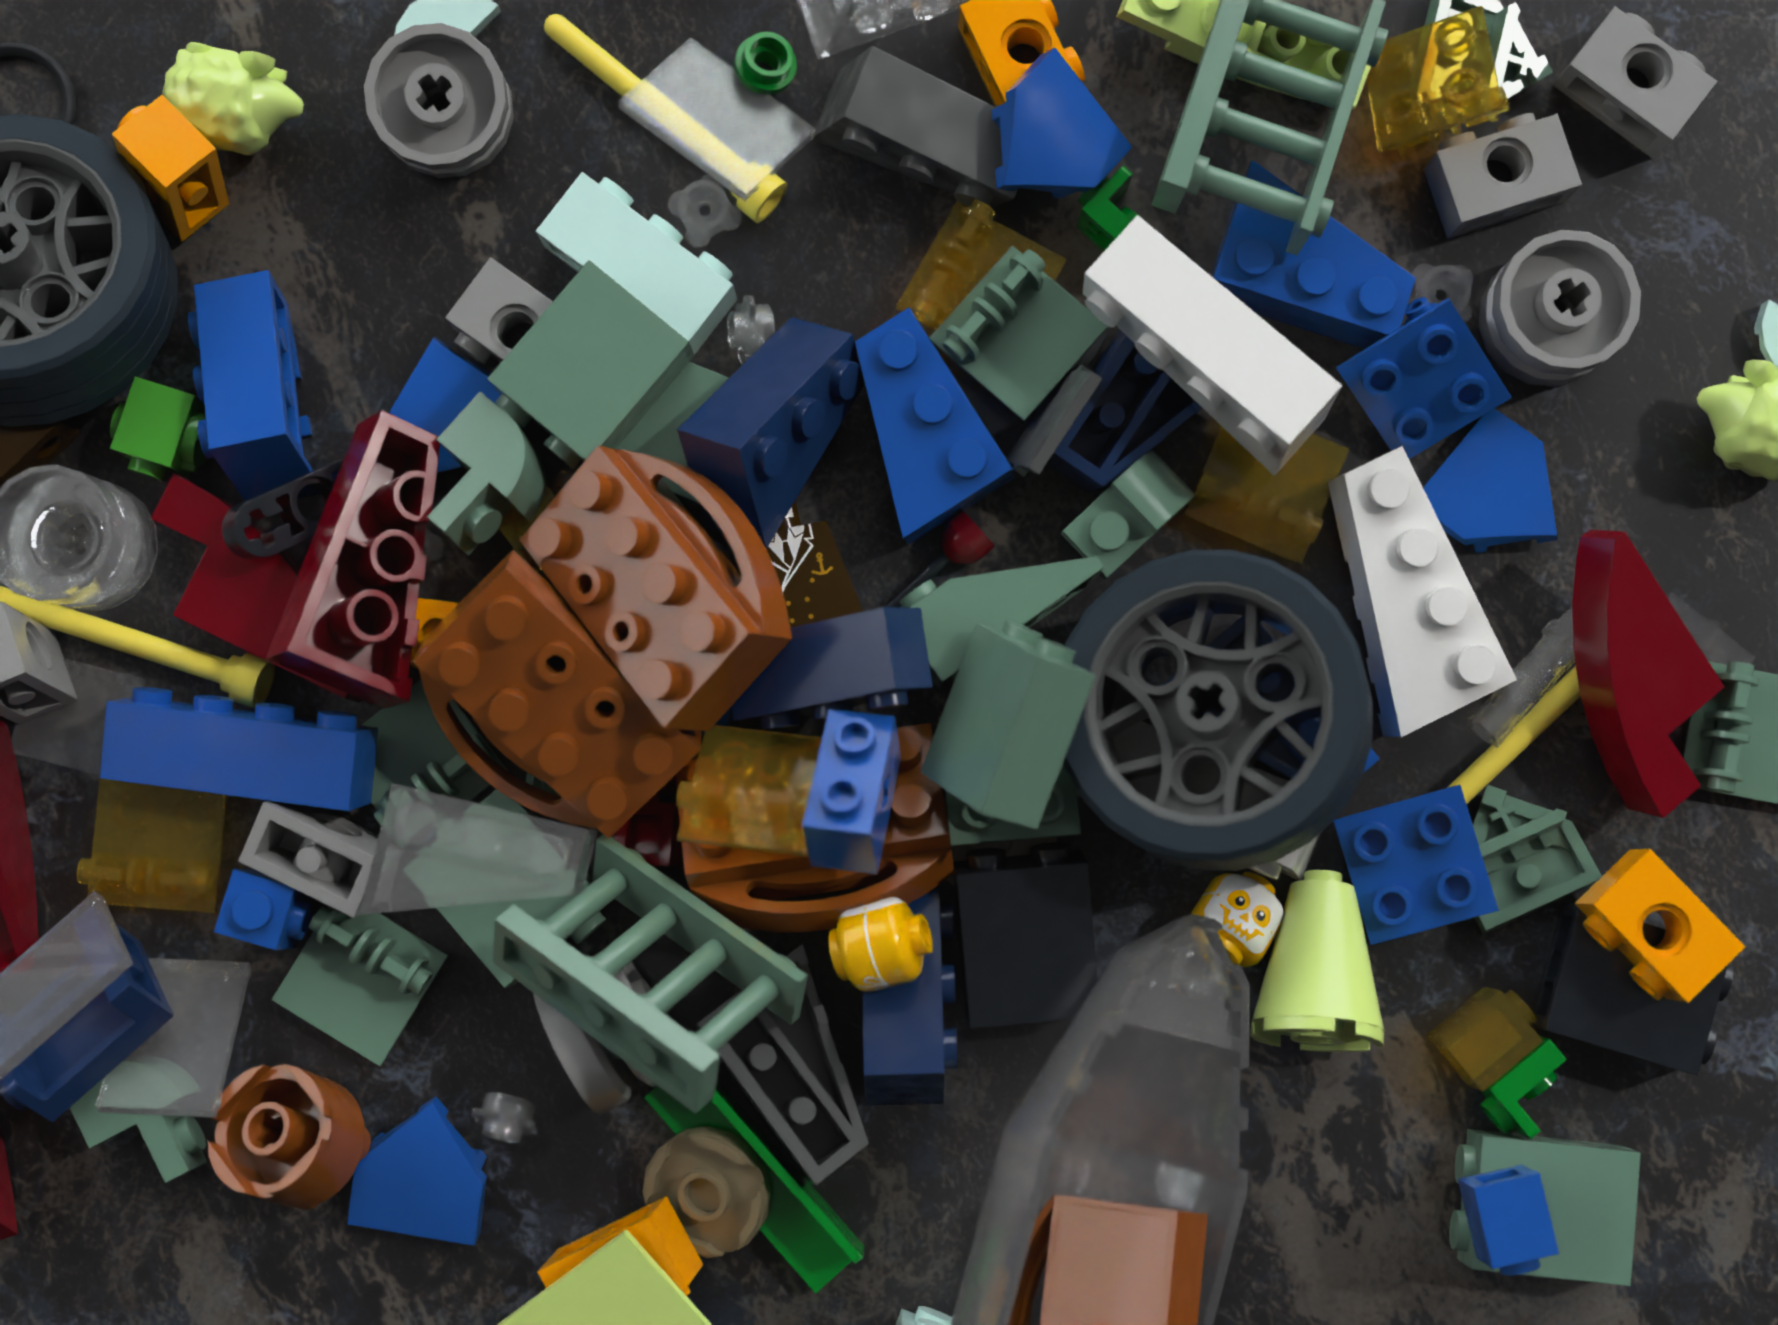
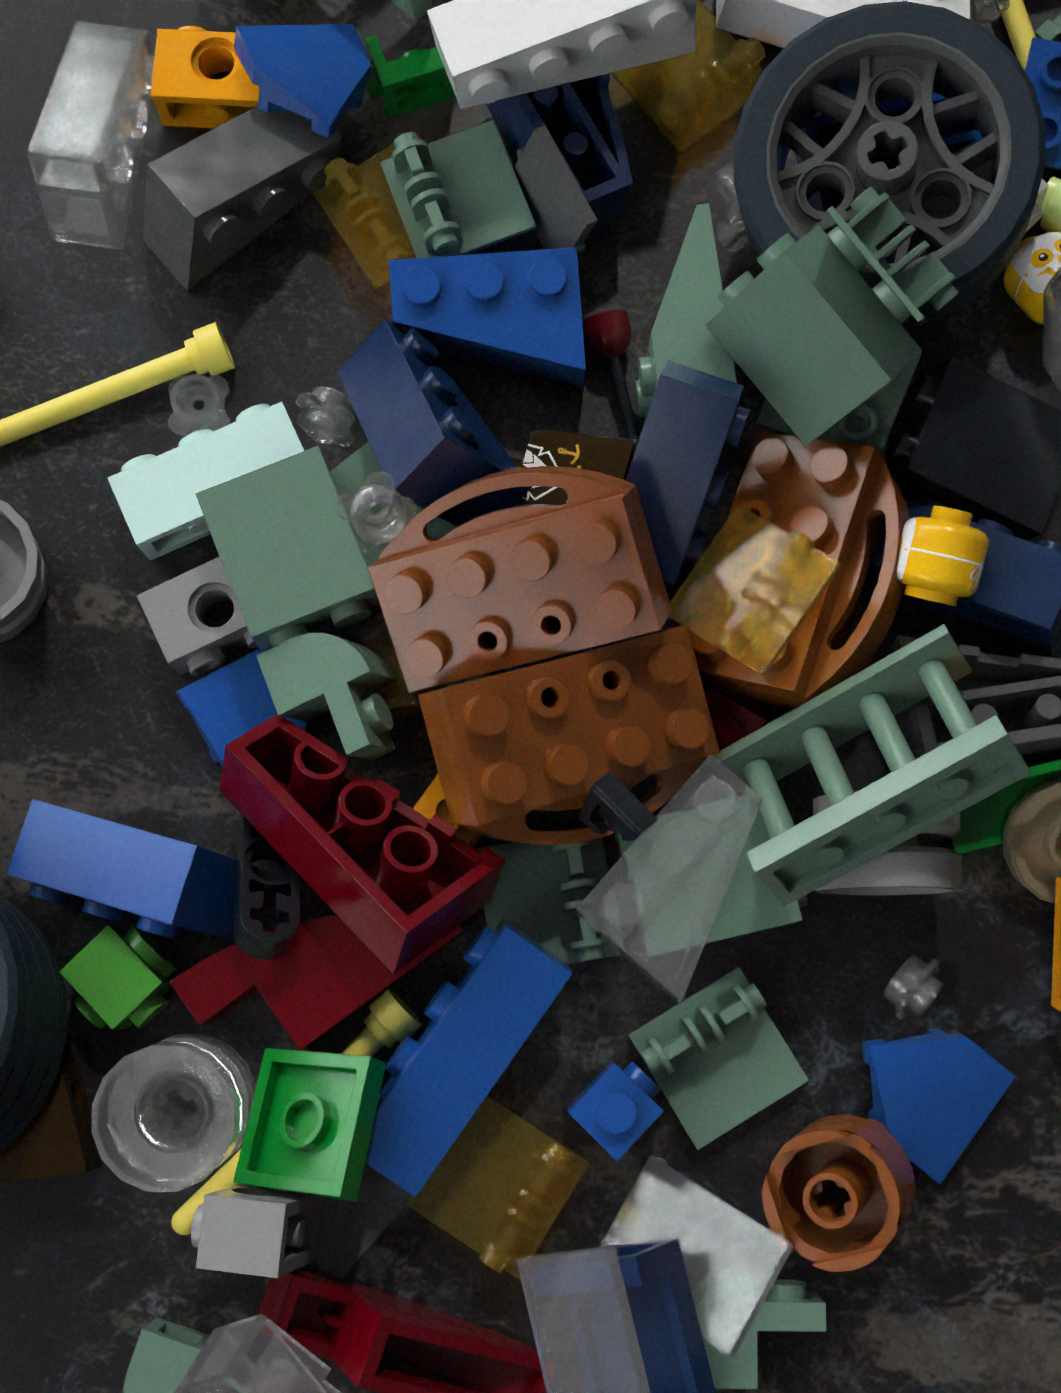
camera: 65 degrees left, 5 degrees down
light grey brick [238,801,405,918] -> none
clear piece [619,38,816,201] -> none
green plate [734,32,797,95] -> none
blue brick [802,709,901,874] -> none
sand green brick [1061,449,1196,581] -> none
none -> green plate [233,1048,386,1203]
none -> clear plate [337,471,417,545]
none -> black tile [578,771,658,841]
none -> sand green hinge [827,186,959,326]

